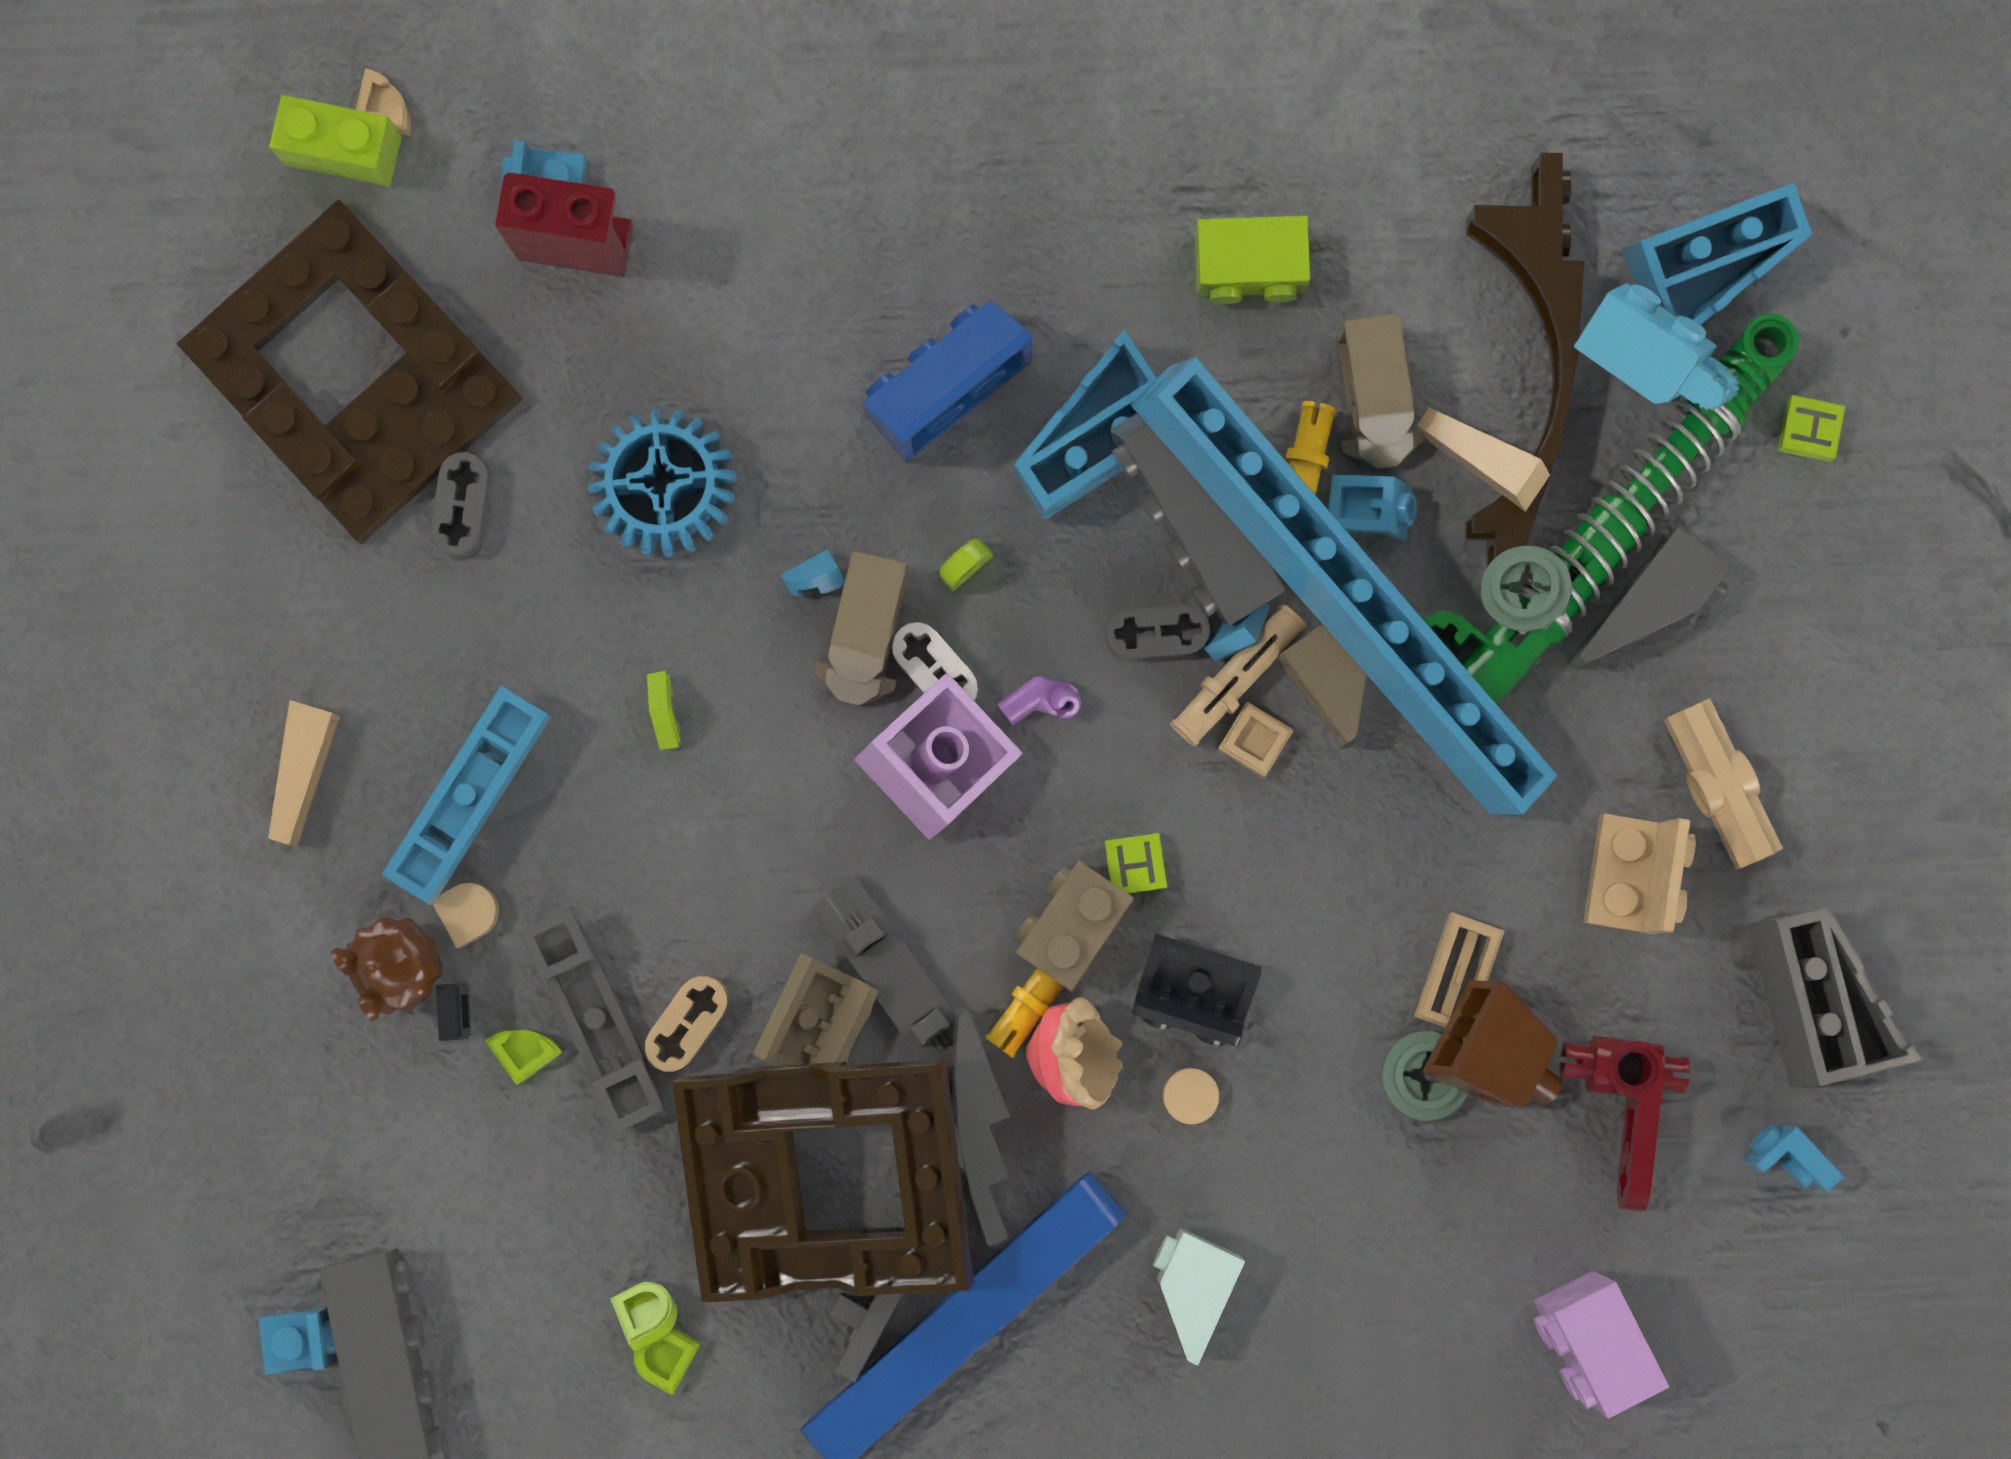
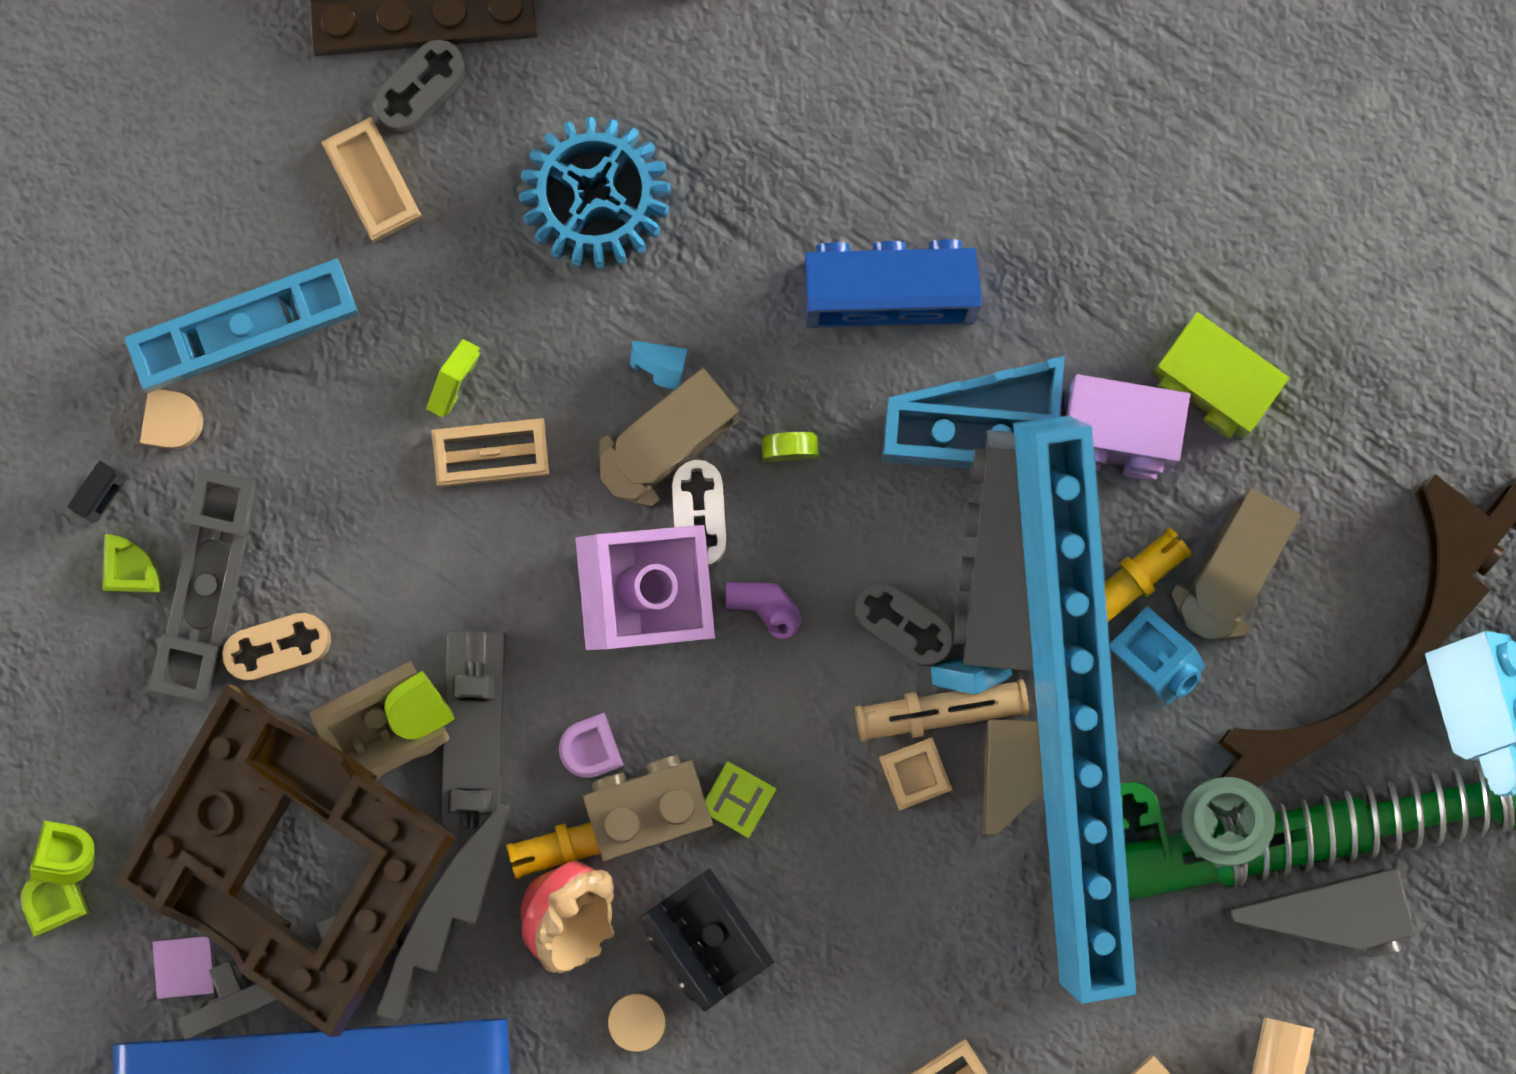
camera: 35 degrees right, 0 degrees up
tan piece [268,700,340,847] -> none
reddish brown animal [330,917,443,1022] -> none
tan piece [1417,408,1550,512] -> none
none -> lavender tile [152,936,217,999]
none -> tan tile [321,117,423,244]
none -> lime tile [384,670,455,740]
none -> tan tile [431,418,550,488]
none -> lavender tile [559,713,624,778]
none -> lavender brick [1061,374,1191,481]

